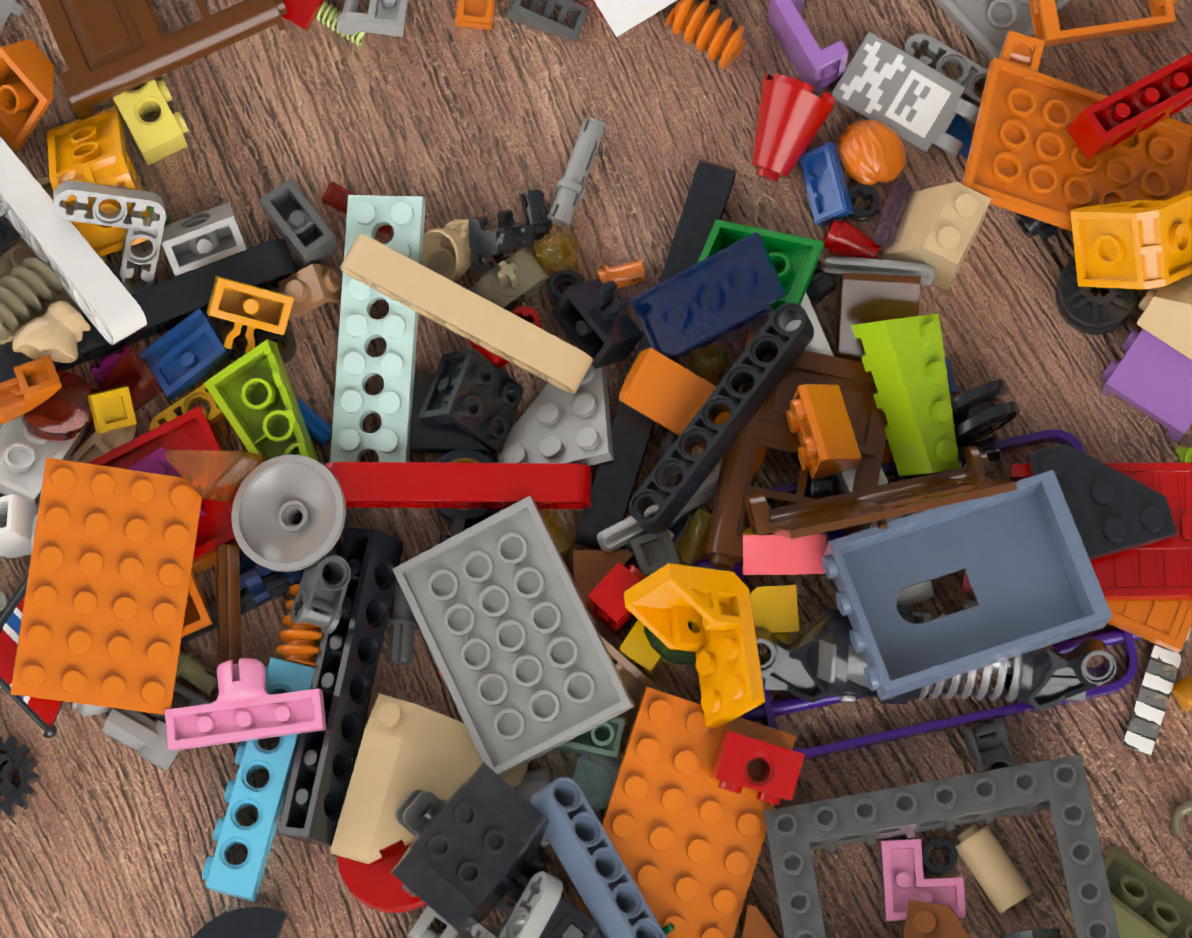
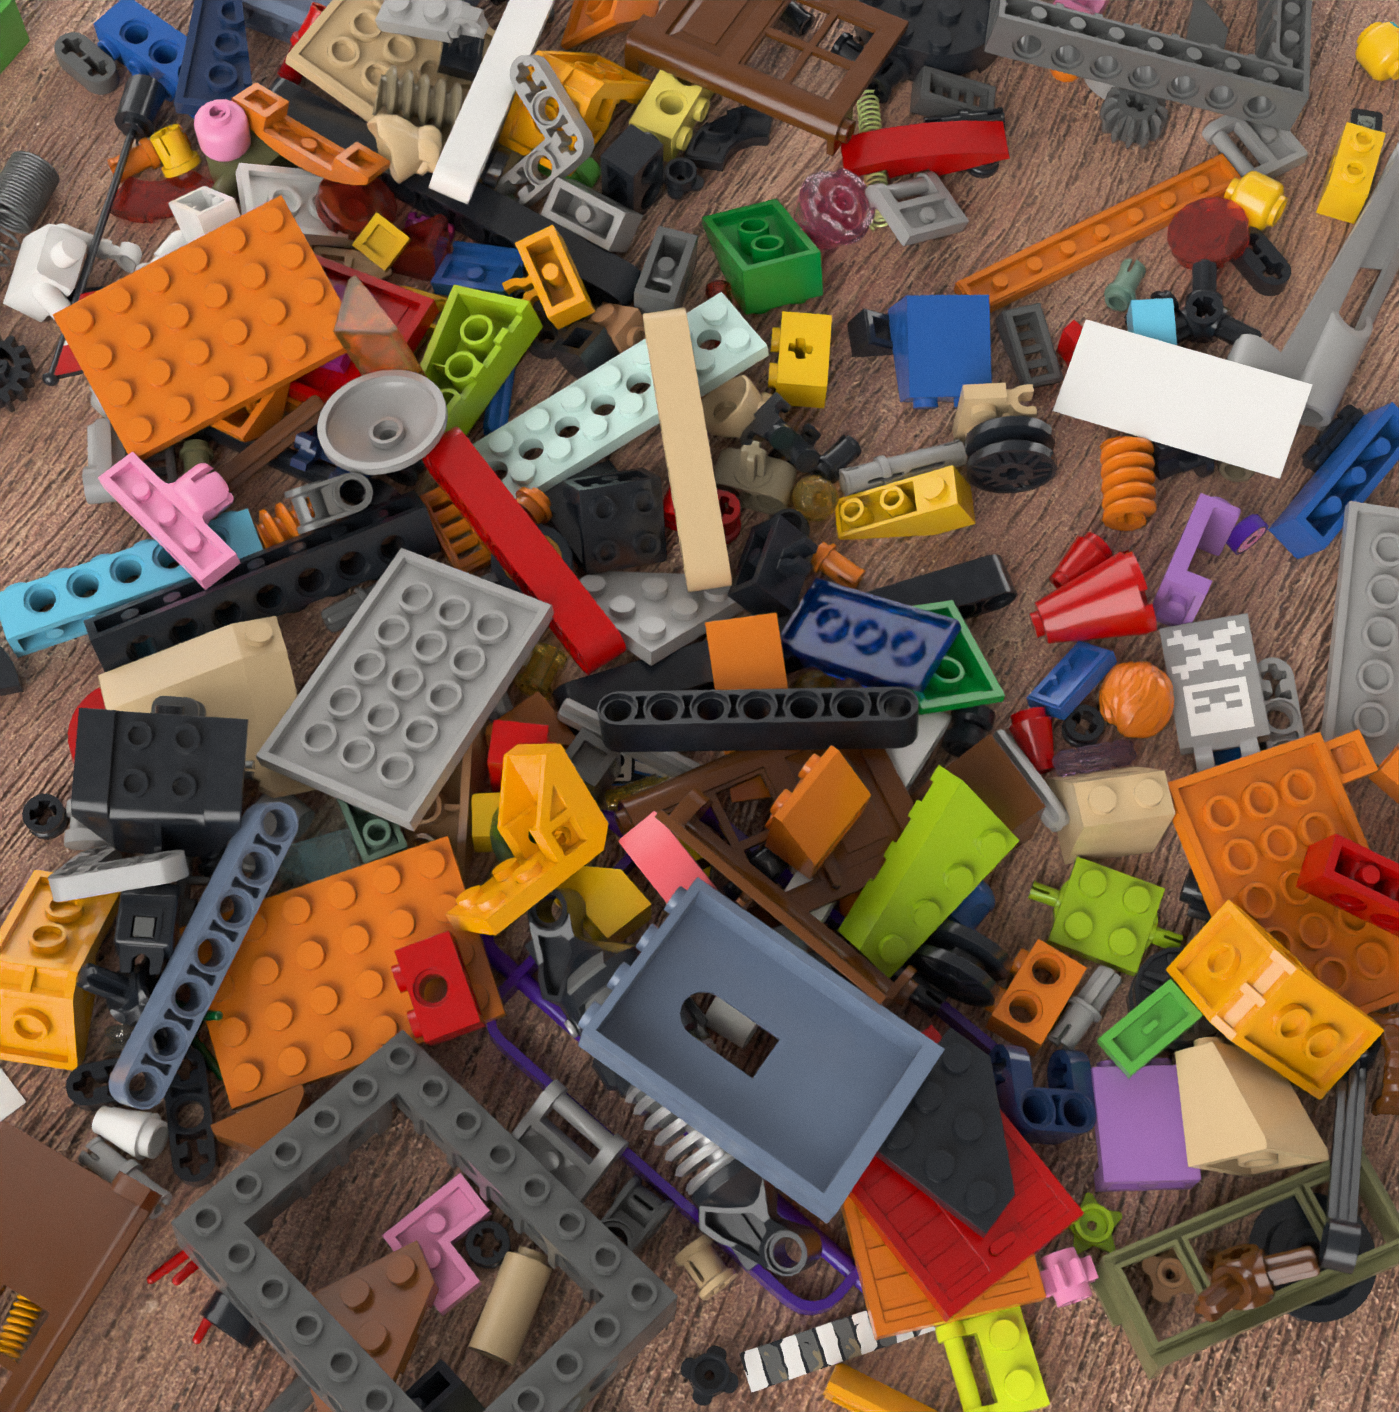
camera: 50 degrees right, 10 degrees down
none -> orange slope [419,486,491,574]
none -> light grey plate [511,1079,629,1204]
none -> orange plate [515,487,552,524]
none -> black brick [551,320,620,380]
none -> black brick [601,124,663,215]
none -> black plate [663,157,704,200]
none -> tan bush [674,1234,738,1301]
none -> black plate [680,1345,739,1406]
none -> black tile [684,106,773,172]
none -> green slope [701,198,823,315]
none -> yellow brick [768,311,832,408]
none -> clear pink cone [793,168,875,250]
none -> yellow slope [834,465,976,540]
none -> black slope [847,308,893,357]
none -> blue slope [888,295,992,409]
none -> tan plate [952,383,1037,443]
none -> black wheel [965,416,1057,493]
none -> orange brick [985,939,1087,1057]
none -> dark blue piece [989,1044,1096,1145]
none -> lime plate [1028,856,1183,977]
none -> light grey axle [1047,965,1122,1050]
none -> red cone [1049,532,1113,589]
none -> bright green plate [1097,979,1203,1079]

